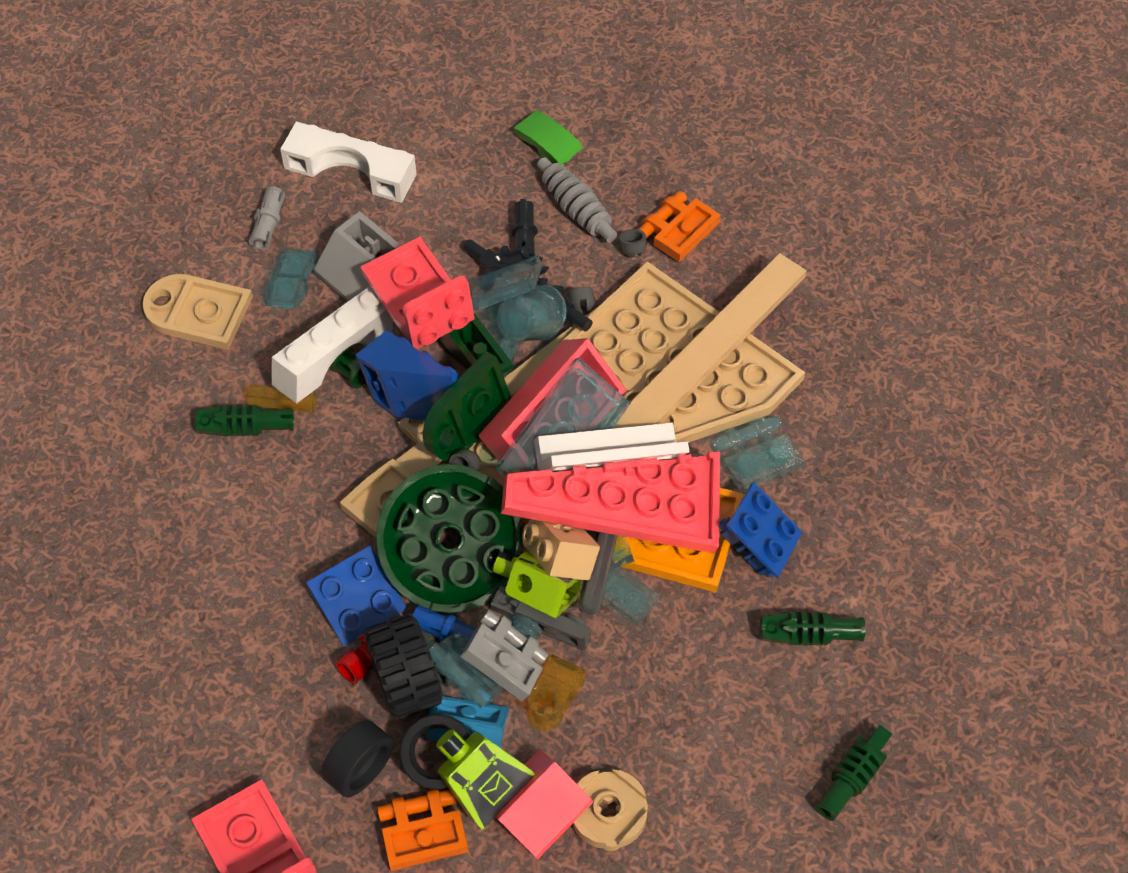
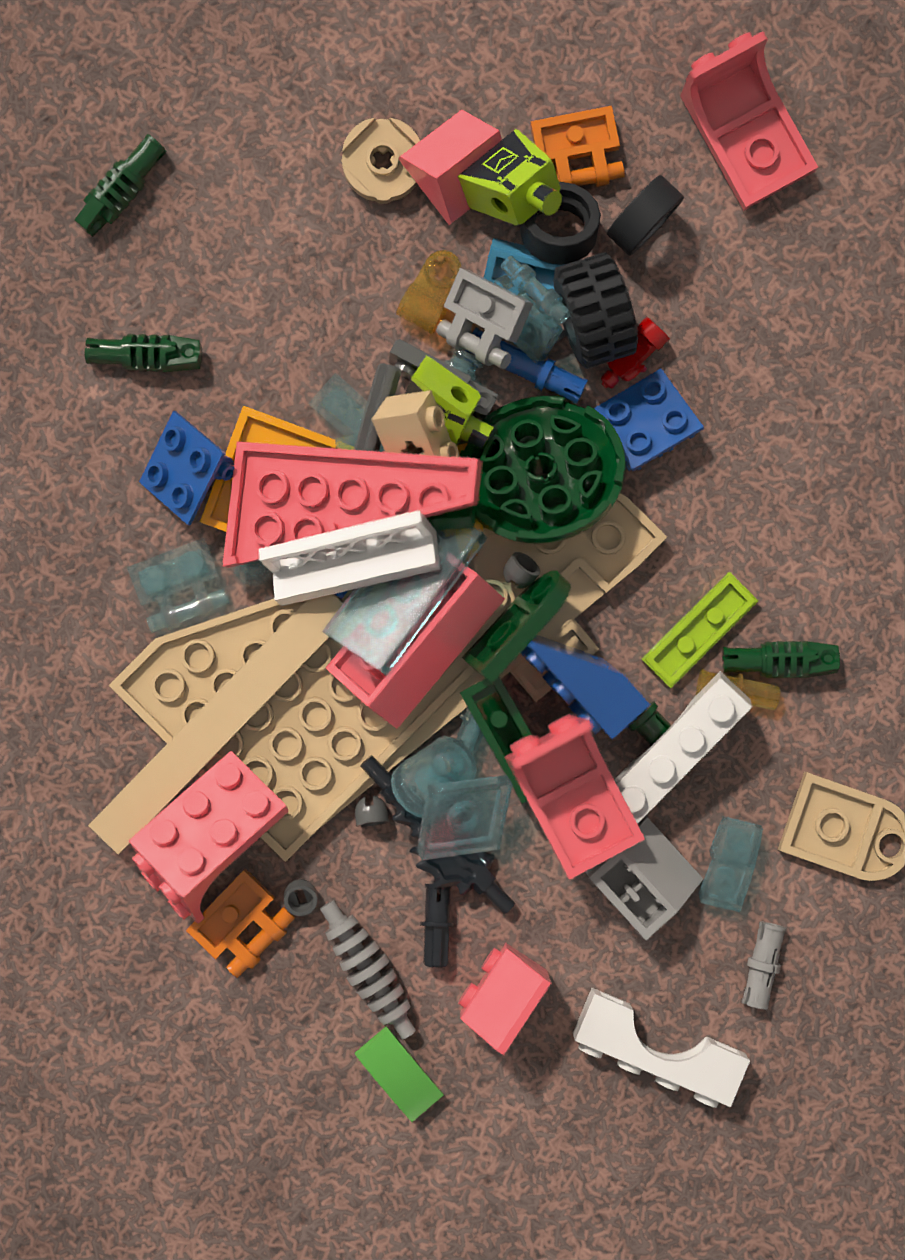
camera: 175 degrees left, 30 degrees up
none -> coral bracket [128,751,289,924]
none -> coral slope [458,943,551,1055]
none -> lime tile [641,572,758,689]

